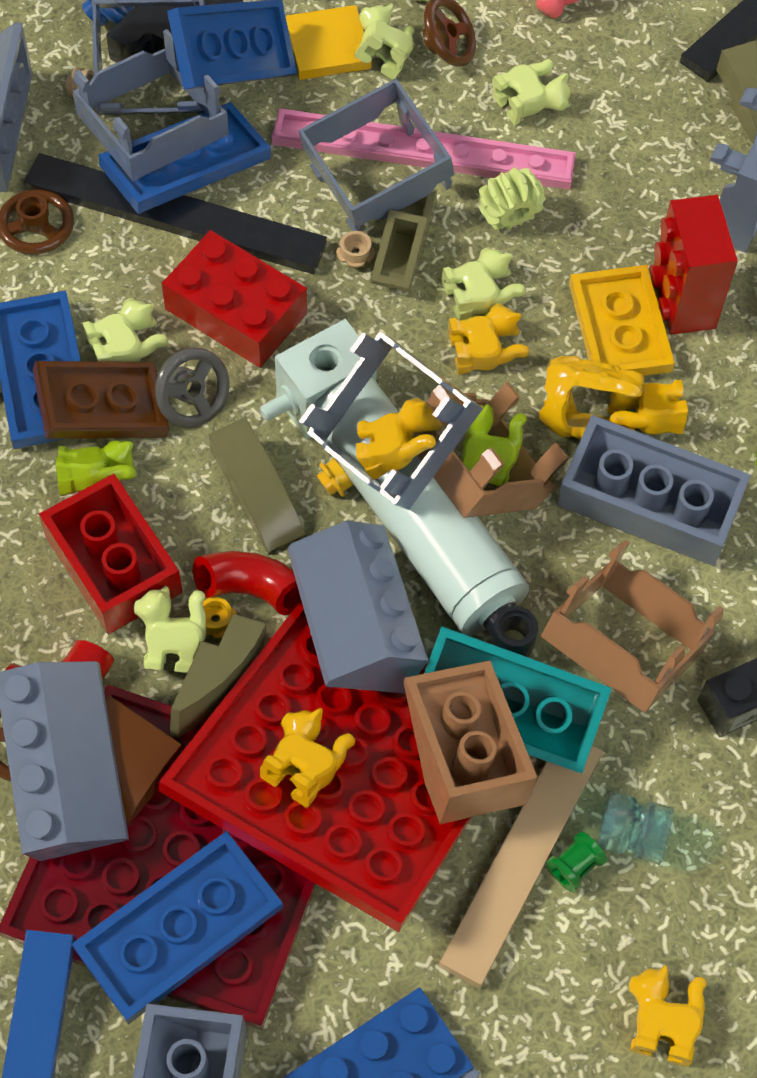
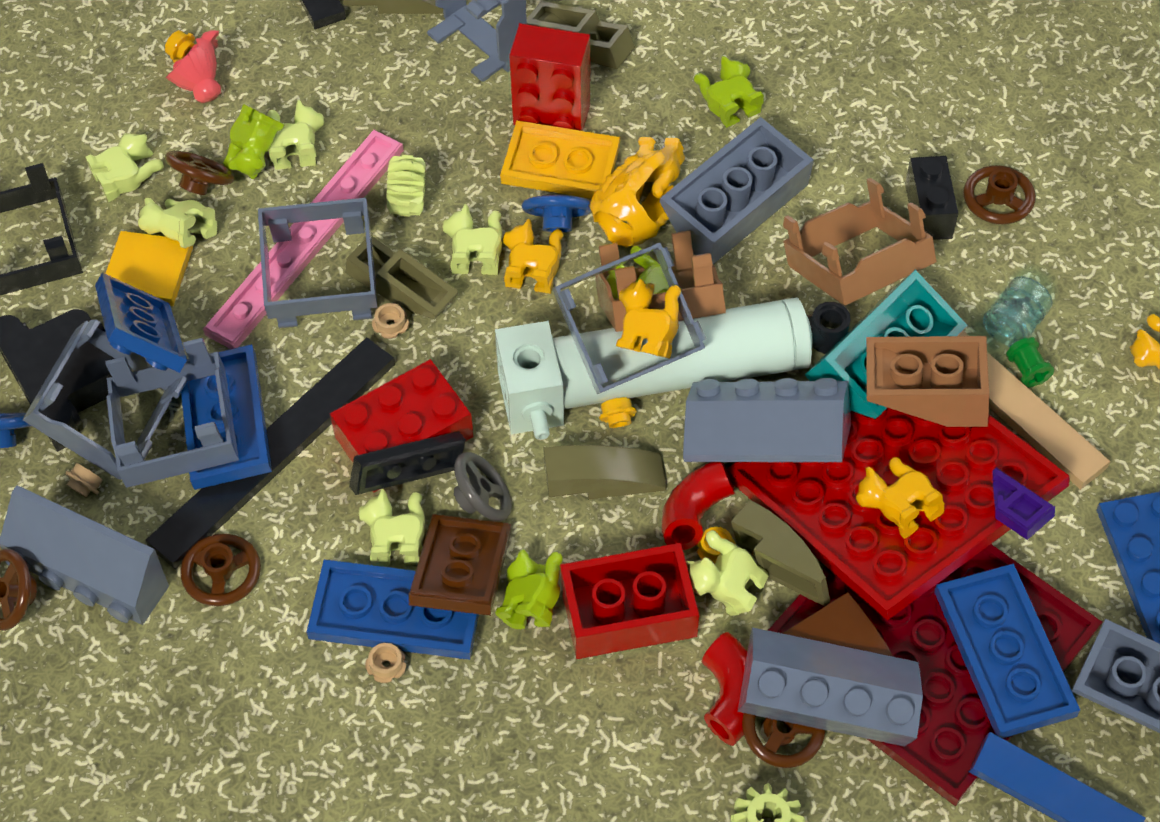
camera: 65 degrees left, 5 degrees down
none -> lime animal [223,104,285,179]
none -> black tile [349,431,466,495]
none -> blue piece [521,195,592,233]
none -> dark purple tile [992,467,1055,540]

